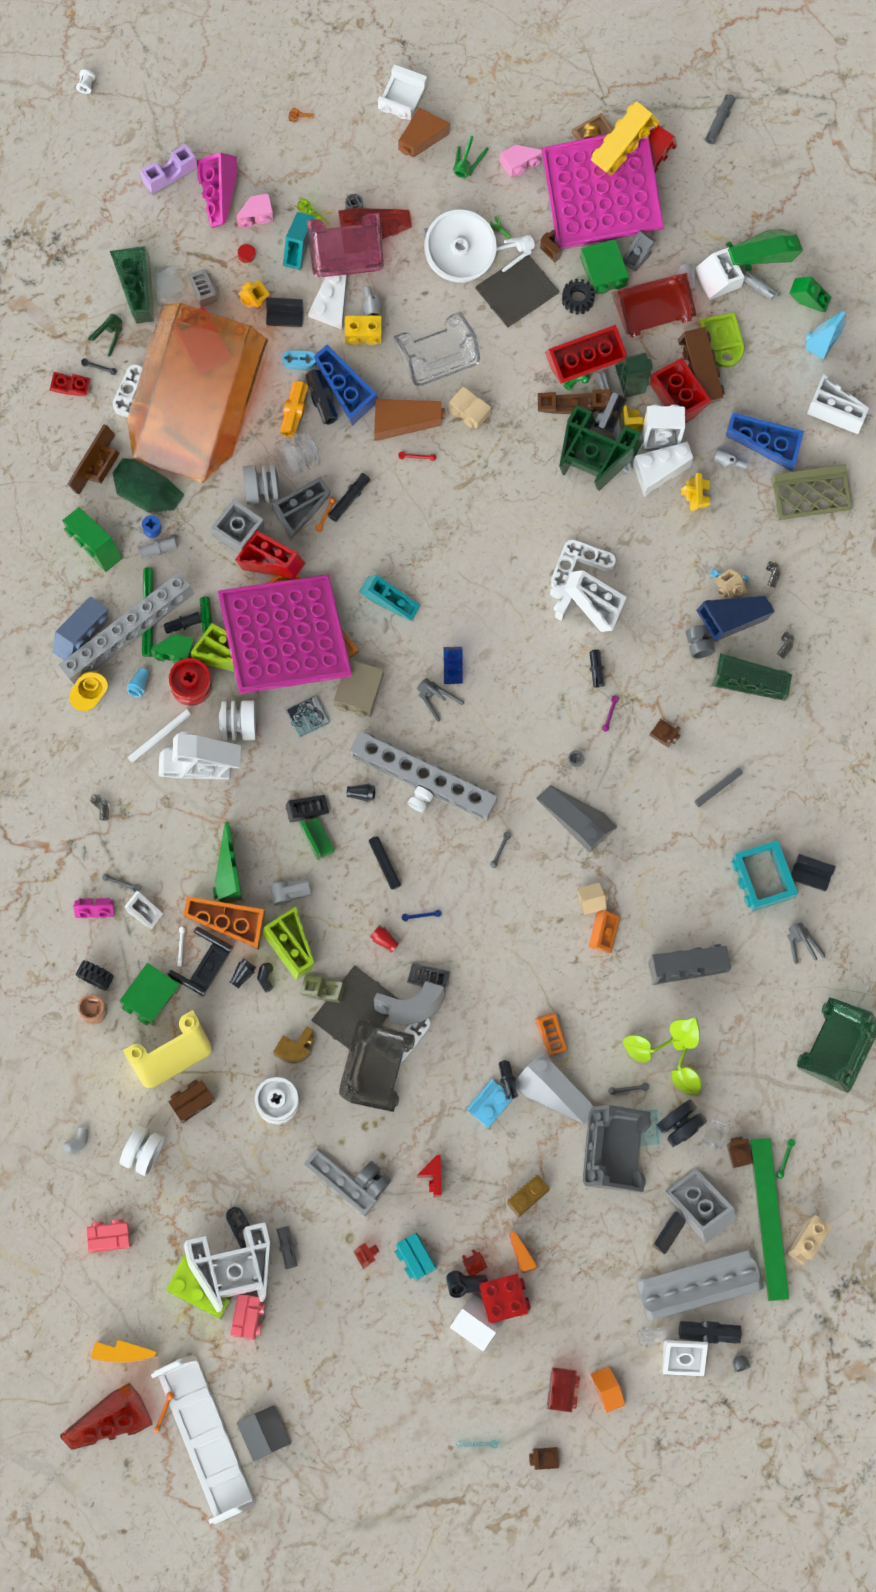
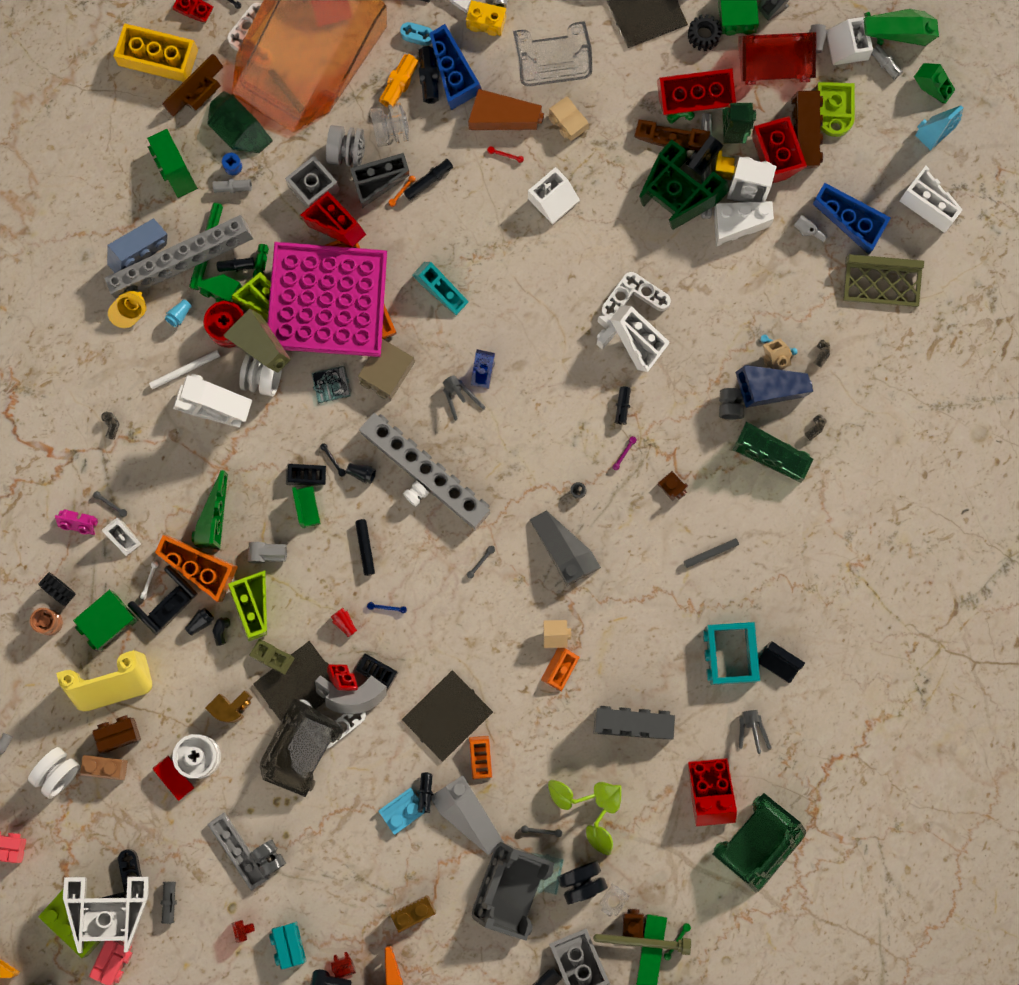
camera: 20 degrees right, 5 degrees up
red slope [417,1155,442,1198] -> none
yellow hips [680,473,710,511] -> none
none -> medium nougat brick [80,755,128,780]
none -> yellow brick [113,23,198,82]
none -> red slope [152,756,194,801]
none -> olive slope [224,309,291,373]
none -> black hinge [320,443,346,477]
none -> red slope [327,664,358,690]
none -> clear smoke piece [402,670,493,762]
none -> white slope [528,167,580,225]
none -> olive piece [593,934,691,955]
none -> red slope [688,758,737,826]

